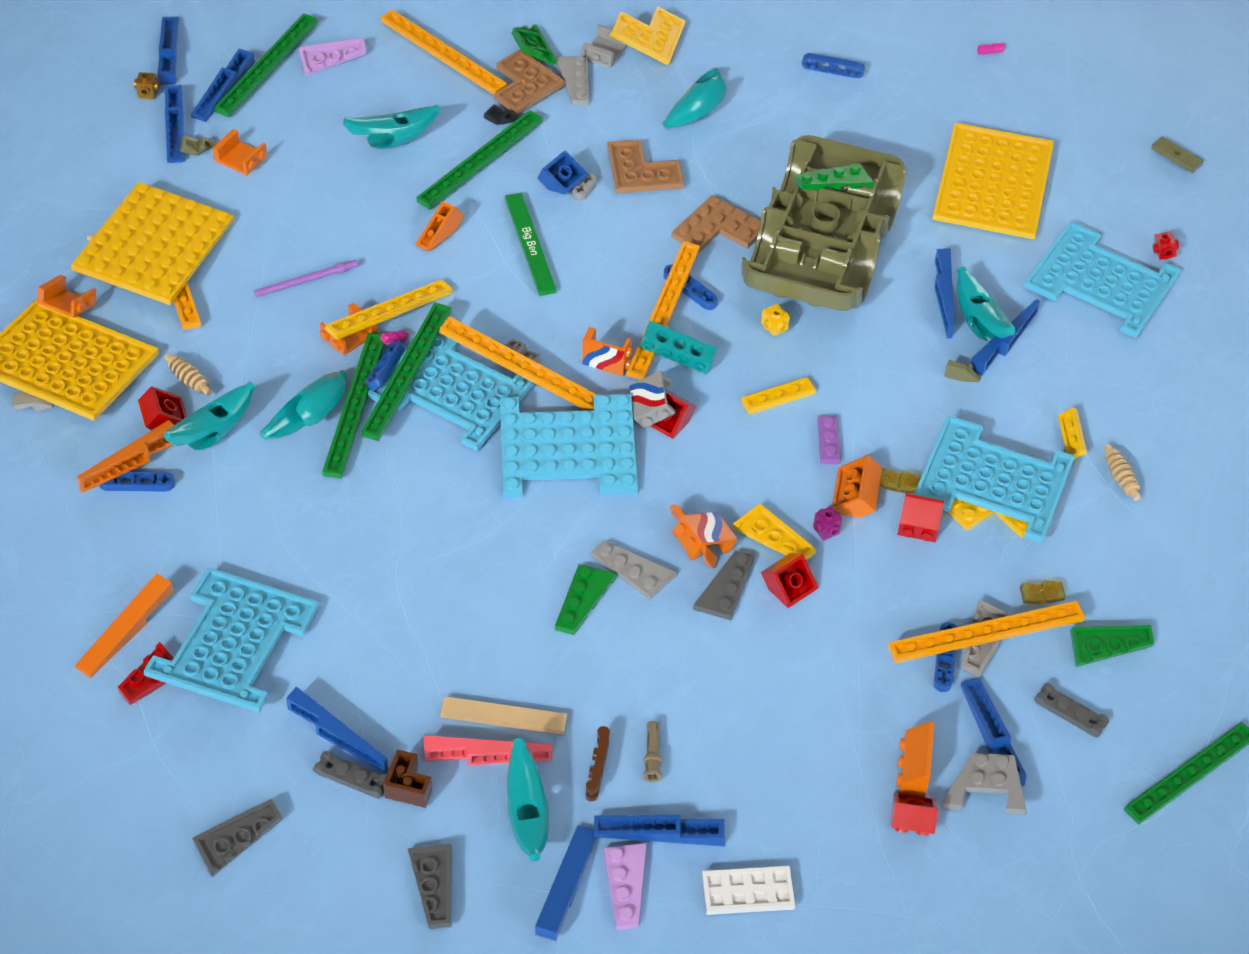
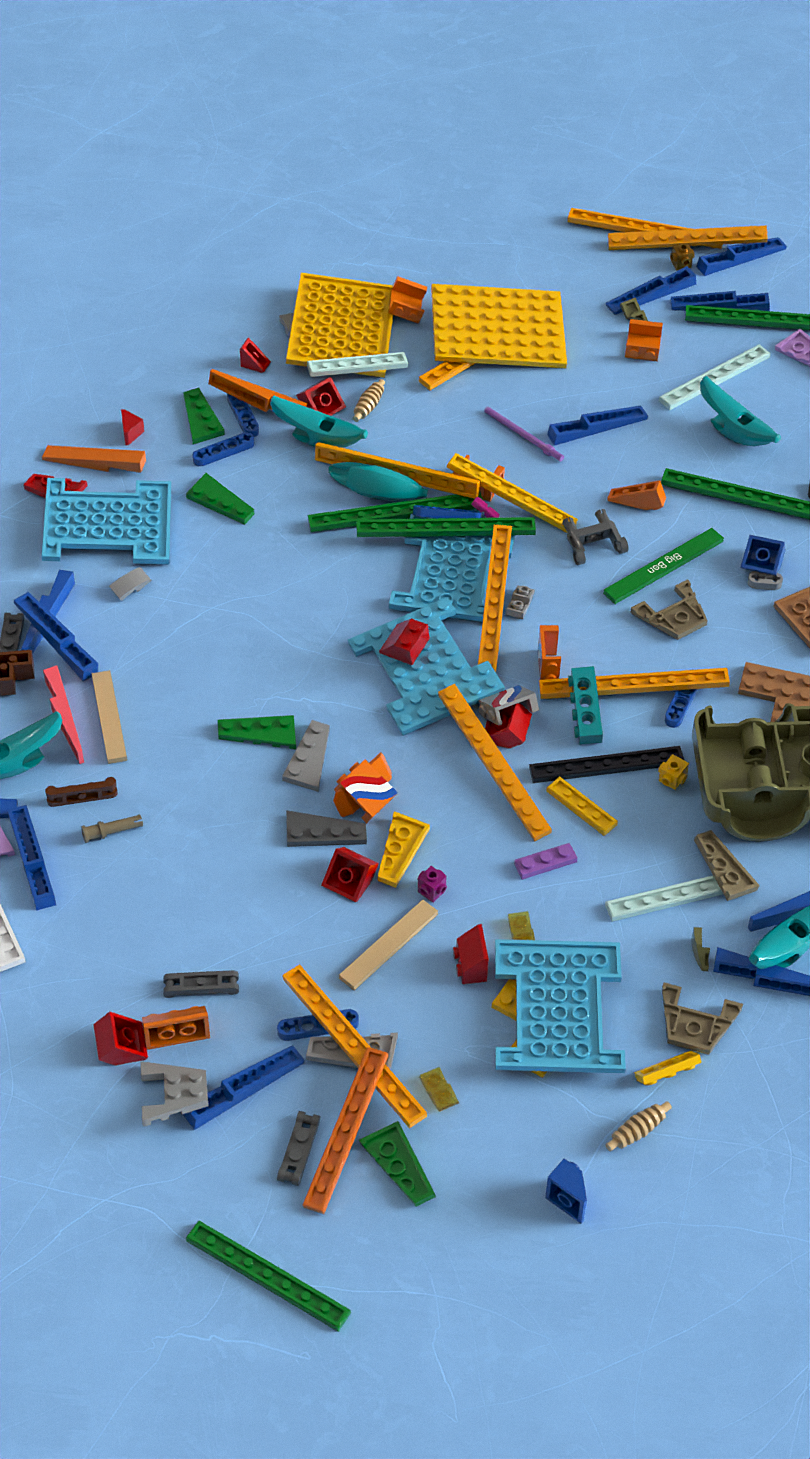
camera: 70 degrees right, 0 degrees up
orange slope [832,455,882,518] -> none
none -> blue slope [14,592,98,681]
none -> light grey slope [109,567,152,601]
none -> red slope [121,409,144,445]
none -> dark grey plate [163,970,239,998]
none -> green wing [183,388,225,445]
none -> green wing [186,473,255,525]
none -> blue beam [192,432,255,466]
none -> red slope [240,338,271,373]
none -> orange tile [303,1047,388,1214]
none -> light aqua tile [307,352,408,377]
none -> light orange plate [315,442,480,499]
none -> tan tile [339,900,438,990]
none -> red slope [379,618,430,665]
none -> light orange plate [438,684,552,841]
none -> black tile [529,746,685,783]
none -> blue slope [545,1158,587,1224]
none -> blue slope [547,405,648,446]
none -> dark grey connector [562,509,629,565]
none -> light orange plate [568,208,723,249]
none -> light aqua tile [605,876,723,922]
none -> light orange plate [608,225,768,250]
none -> dark tan wing [630,579,708,640]
none -> light aqua tile [659,344,770,410]
none -> dark tan wing [662,982,743,1055]
none -> dark tan wing [694,830,760,901]

